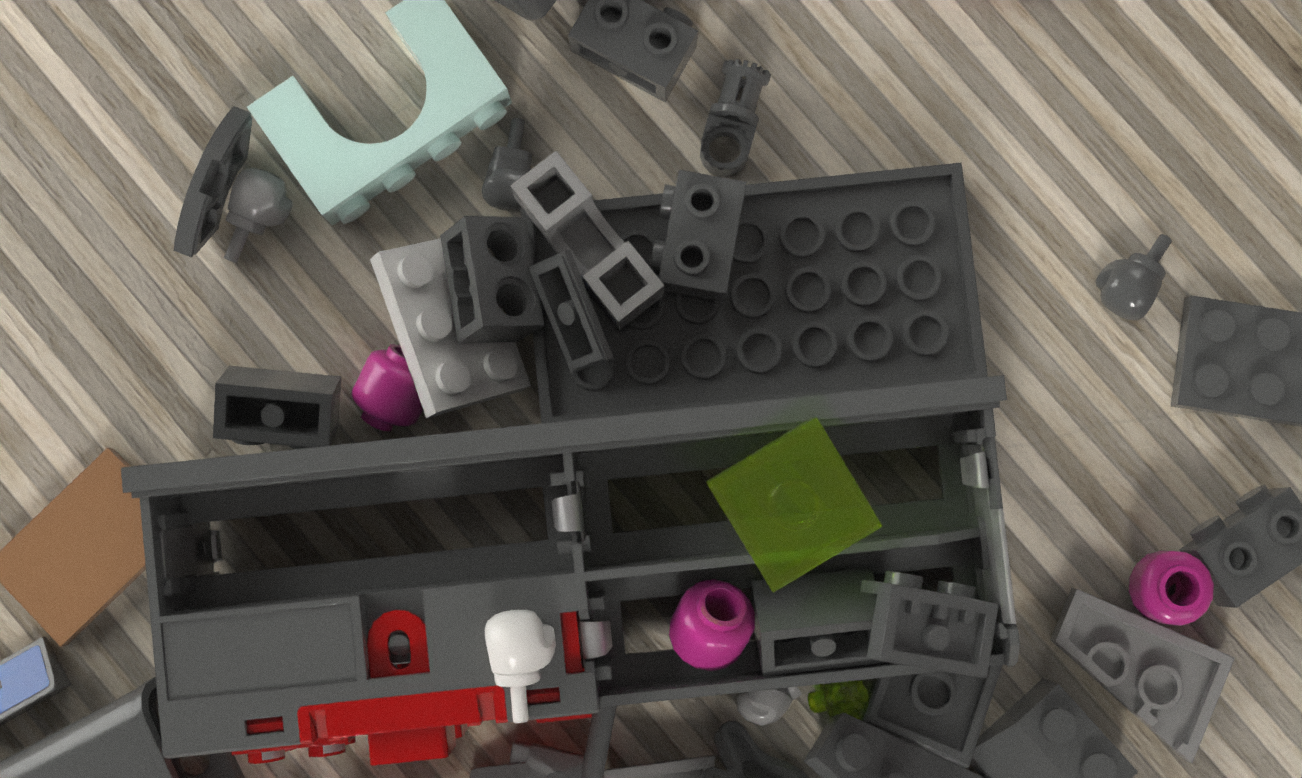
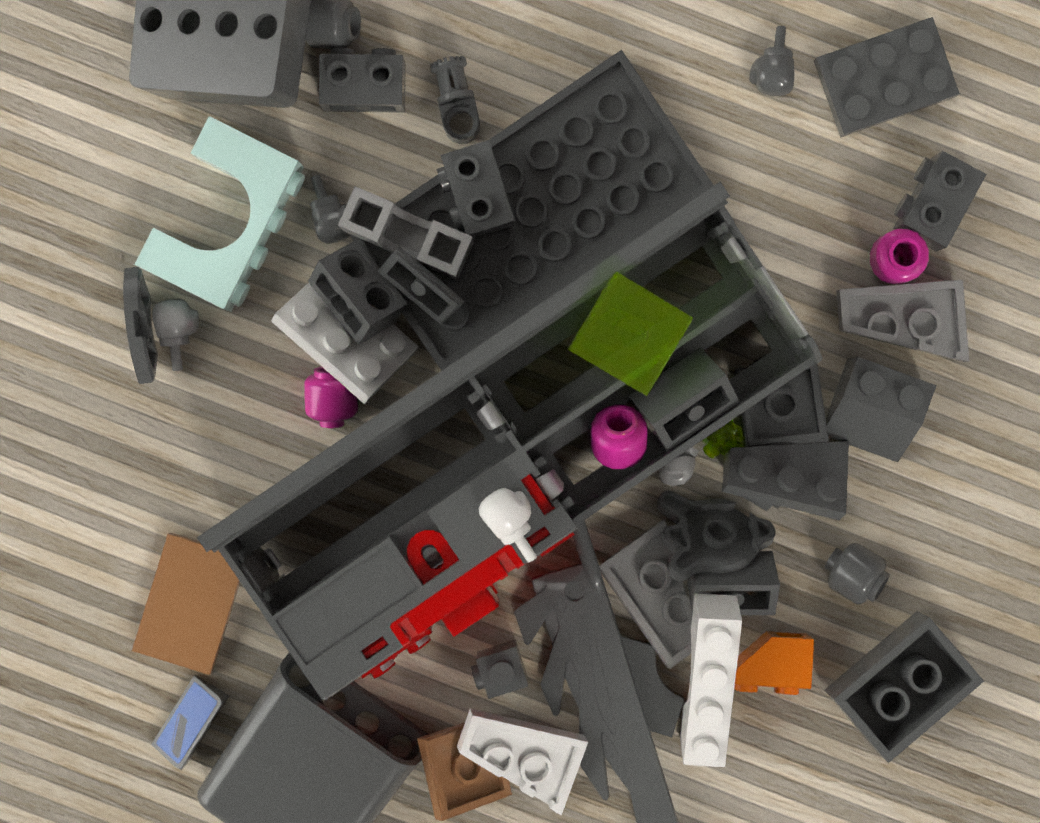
camera: 25 degrees left, 5 degrees up
dark grey brick [213,366,342,449] -> none
dark grey bracket [860,571,999,679] -> none

